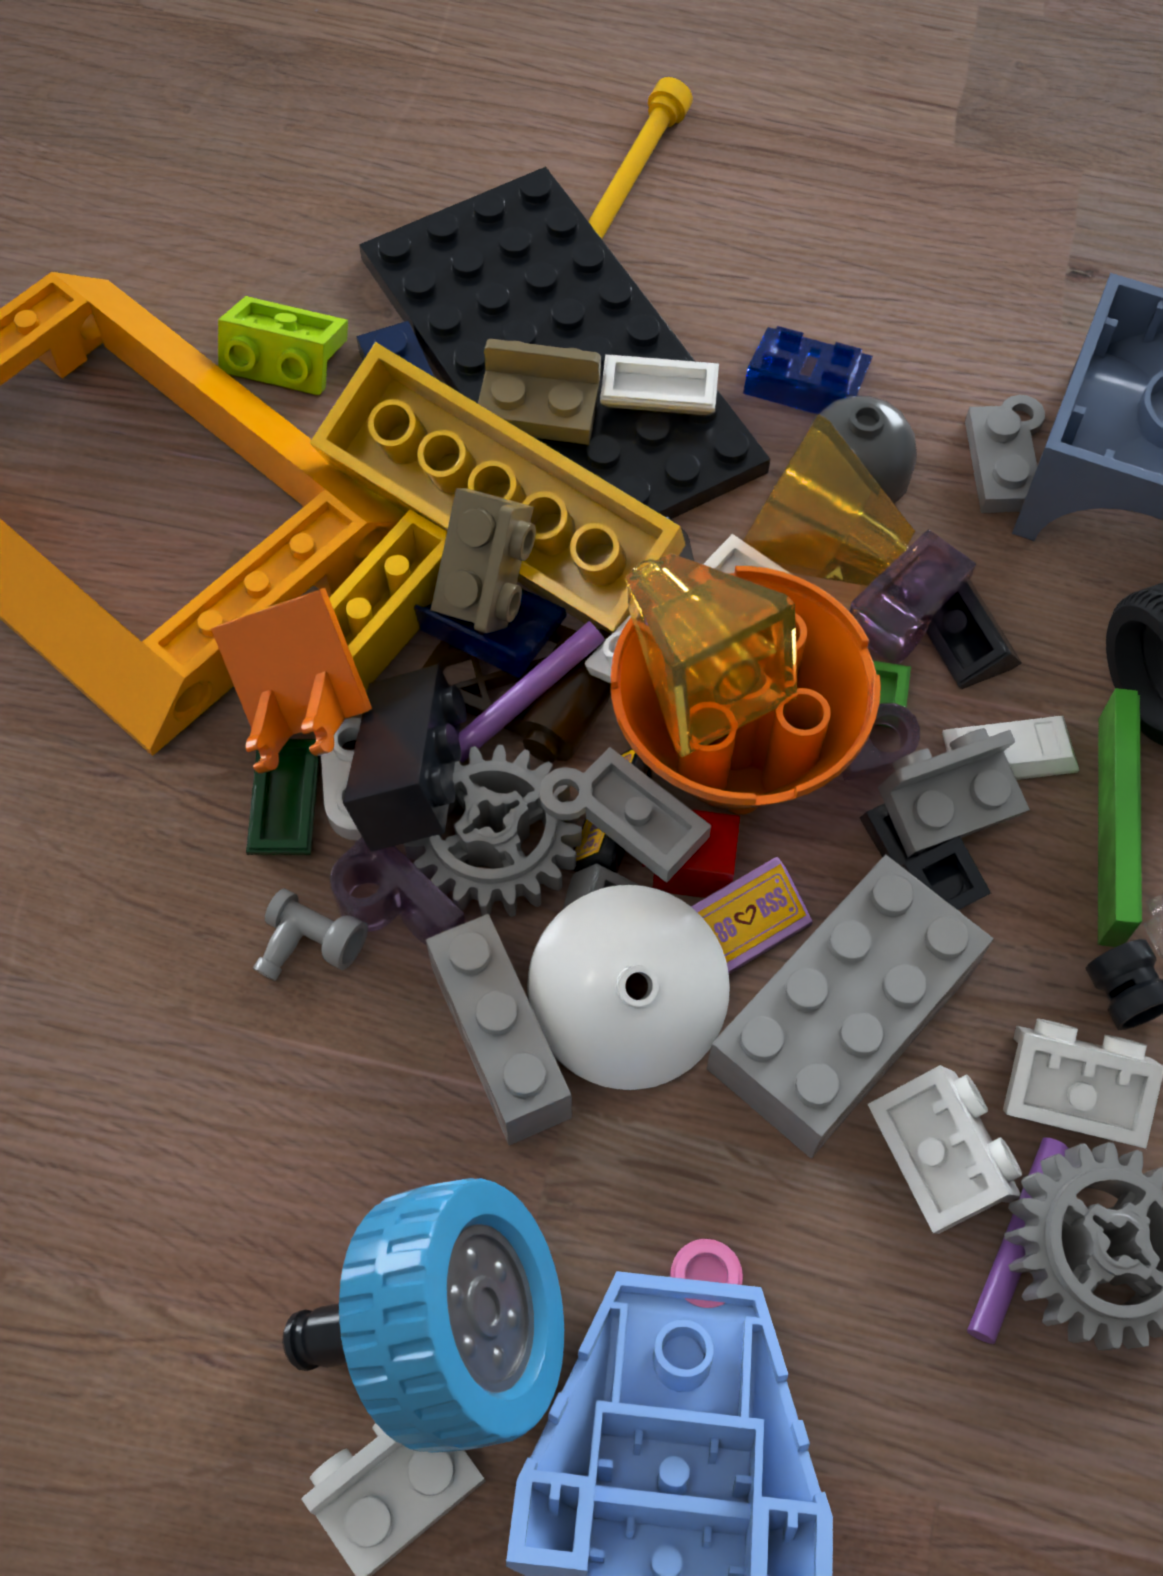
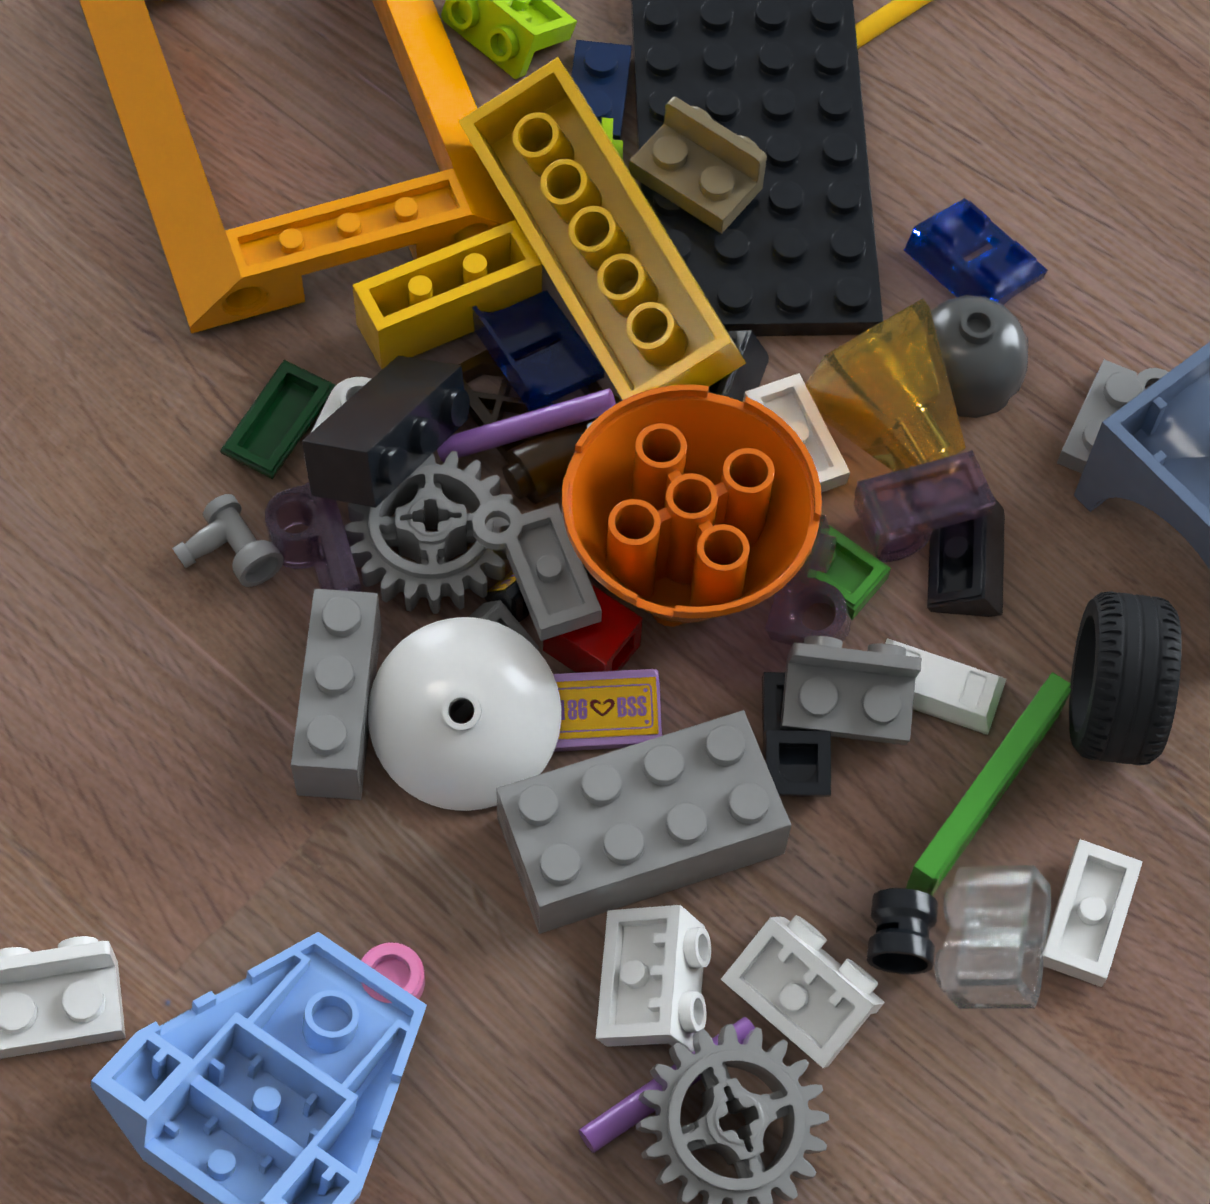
camera: 25 degrees right, 0 degrees up
orange plate [211,588,372,774] -> none
dark azure wheel [282,1178,564,1453] -> none
dark tan bracket [431,488,536,633] -> none
white tile [600,354,719,415] -> none
clear yellow slope [625,553,797,758] -> none

